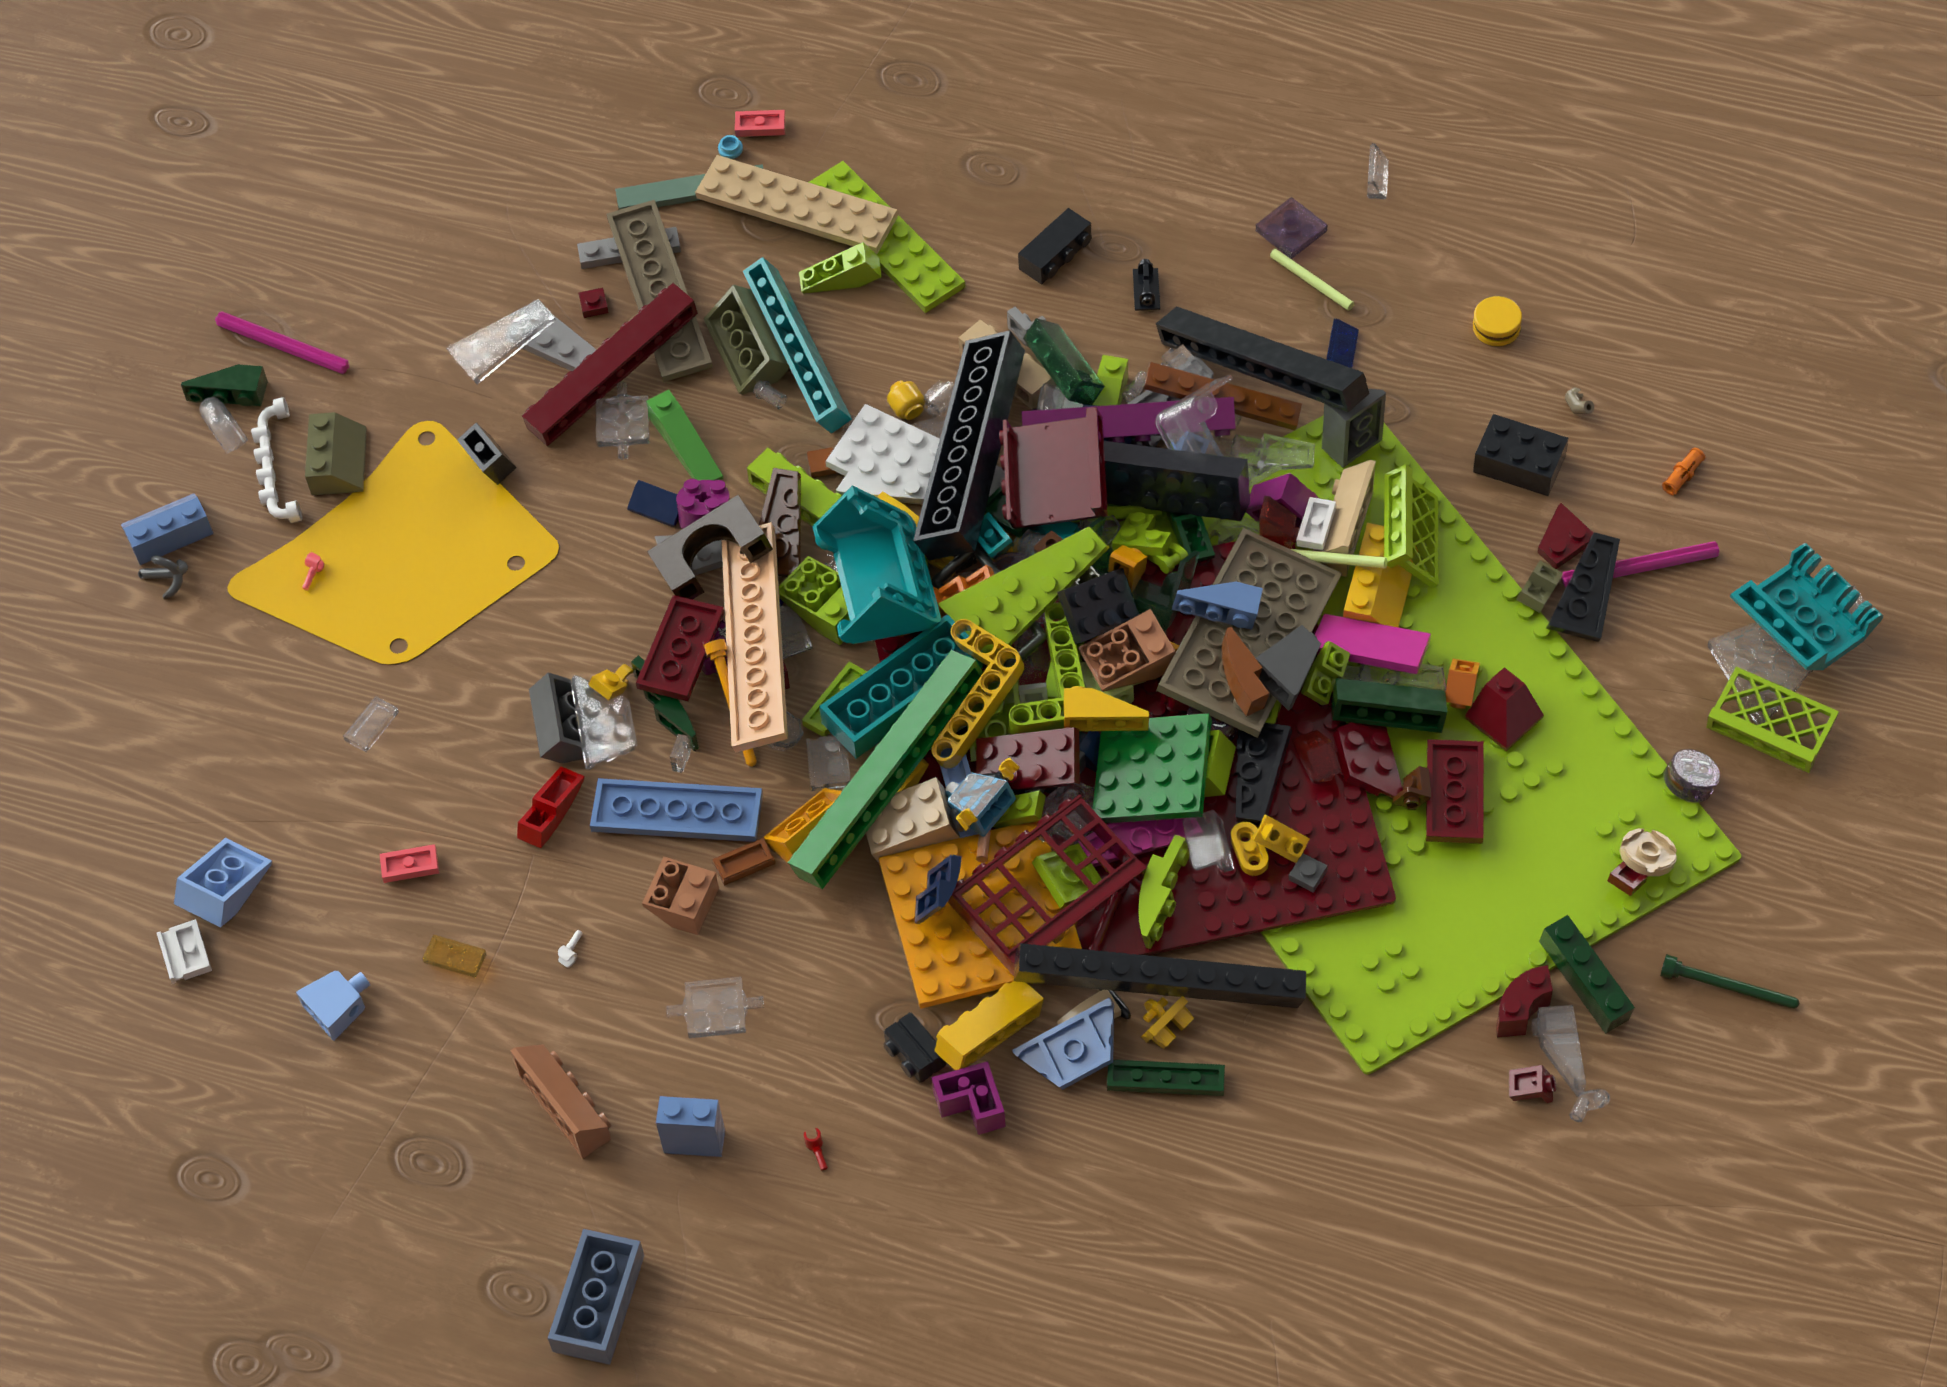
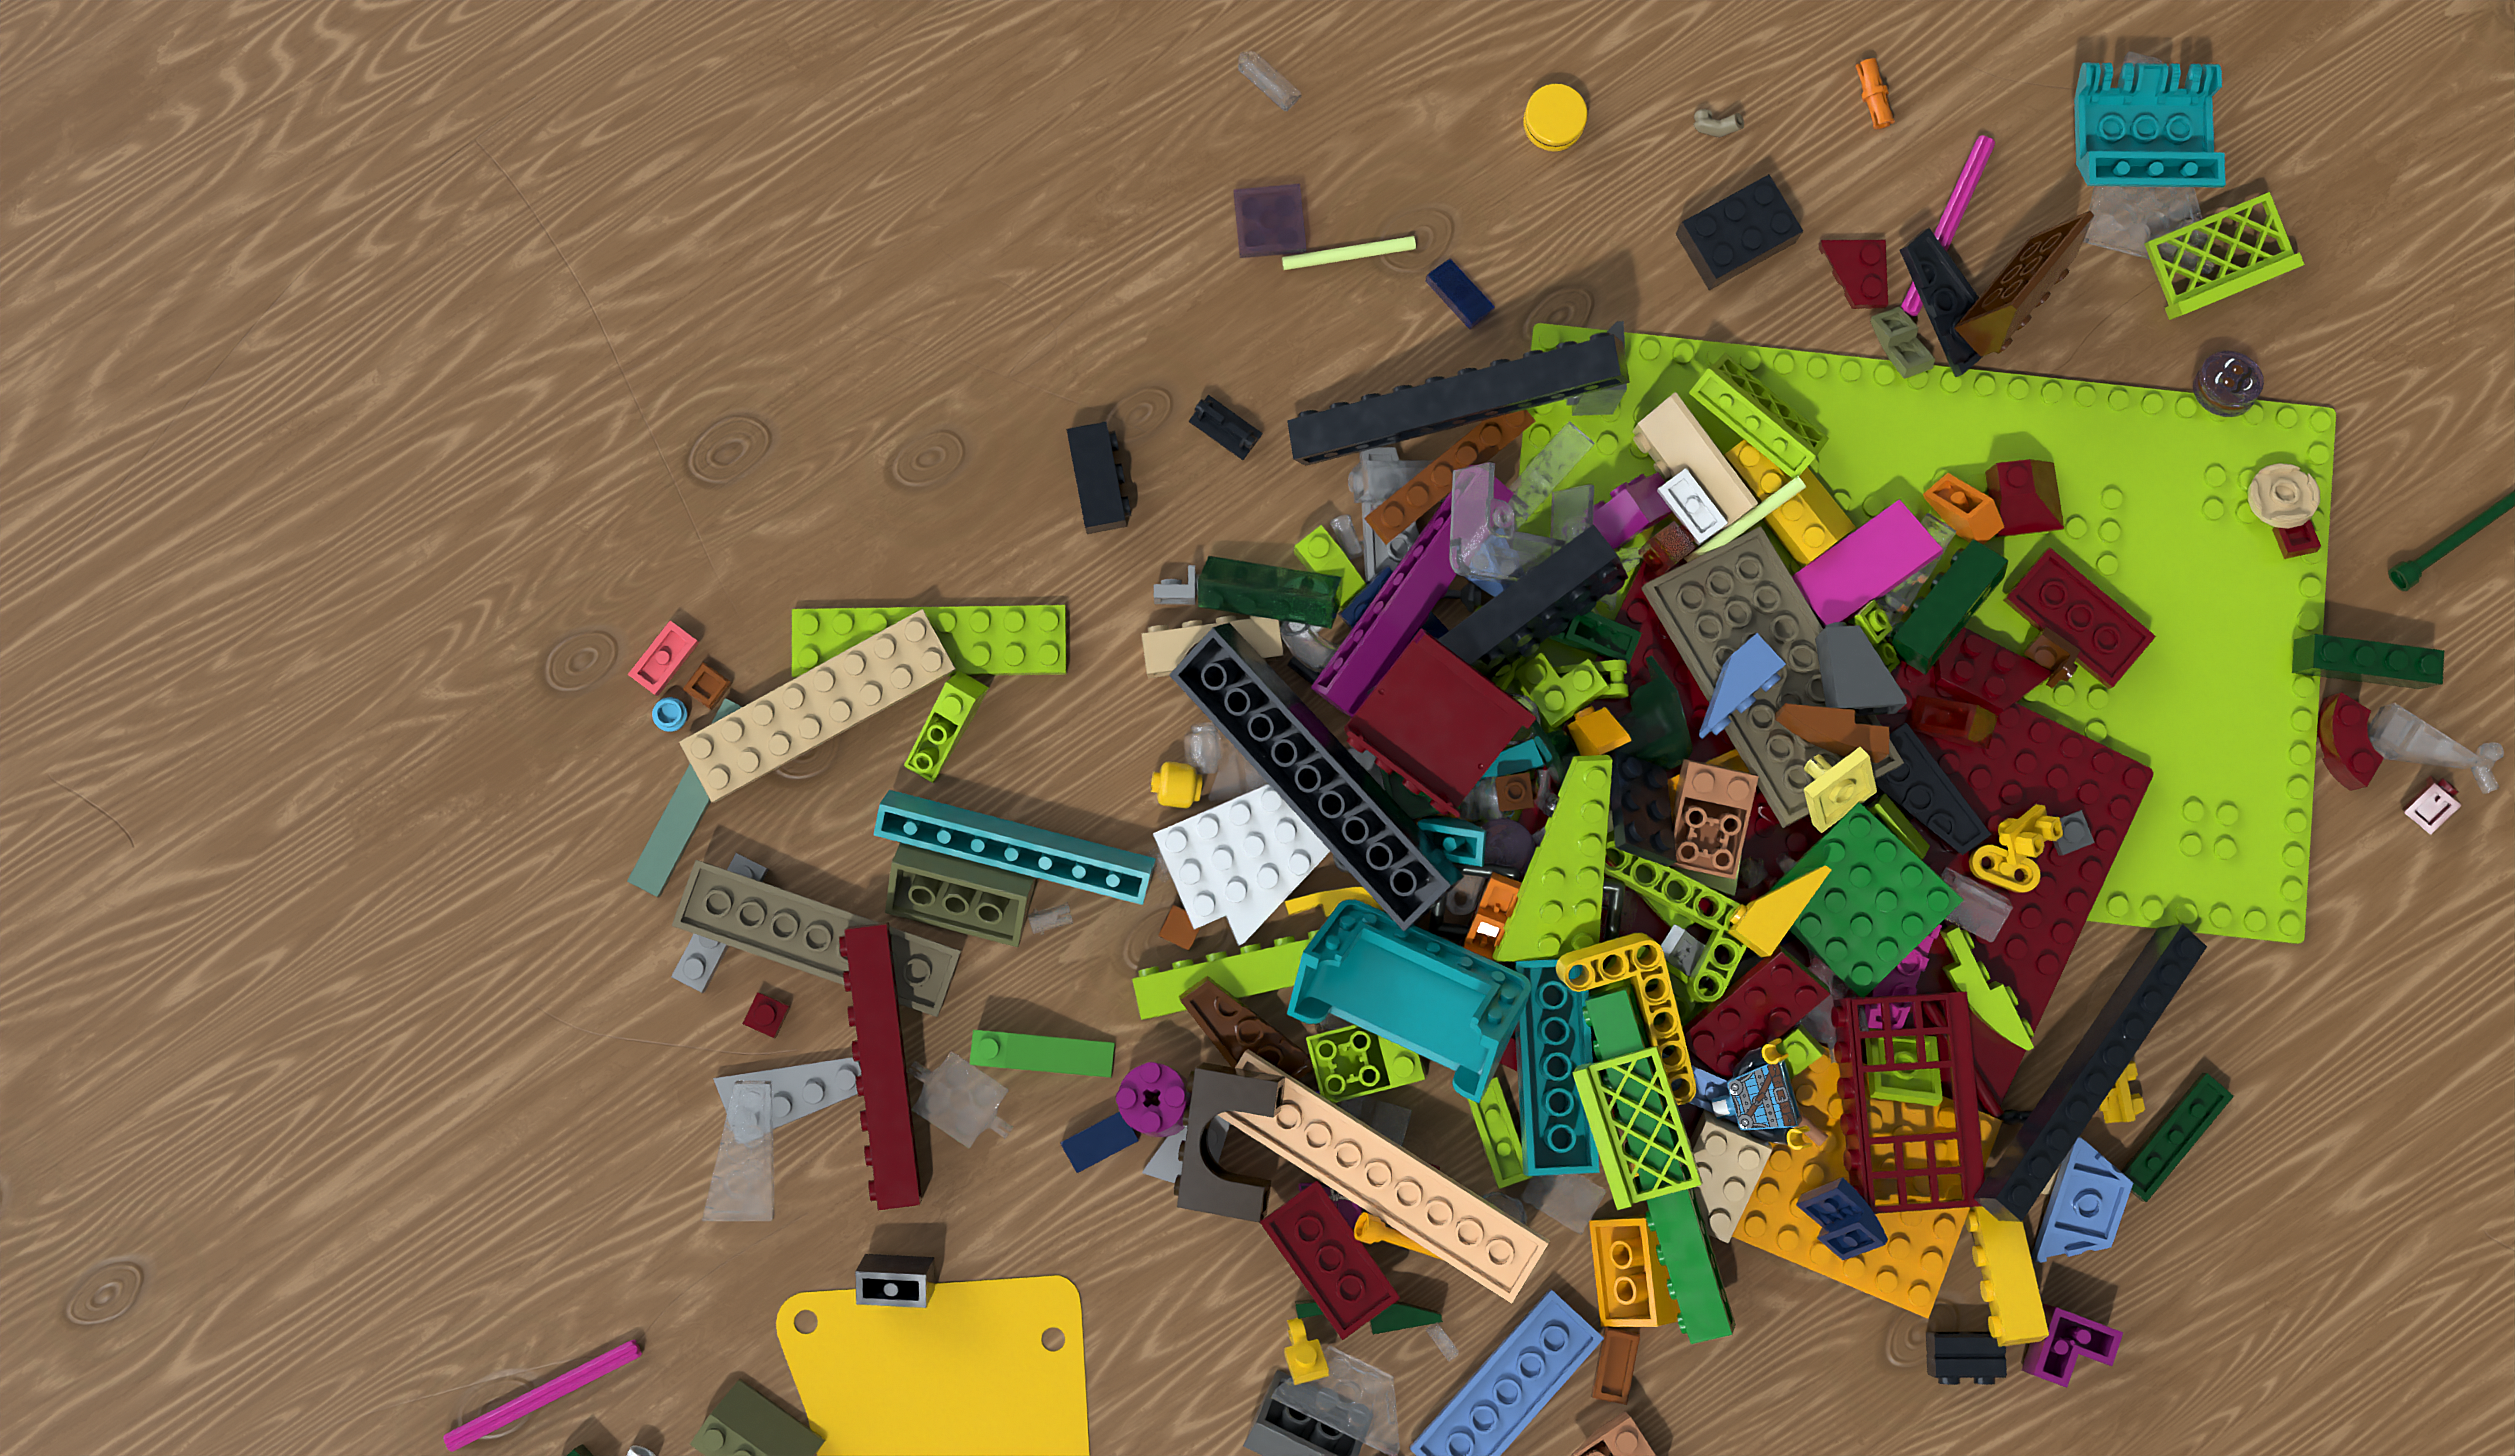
camera: 60 degrees left, 25 degrees up
none -> dark orange tile [683,662,732,710]
none -> lime fence [1572,1045,1703,1210]
none -> light yellow tile [1804,747,1877,833]
none -> reddish brown slope [1954,210,2094,357]

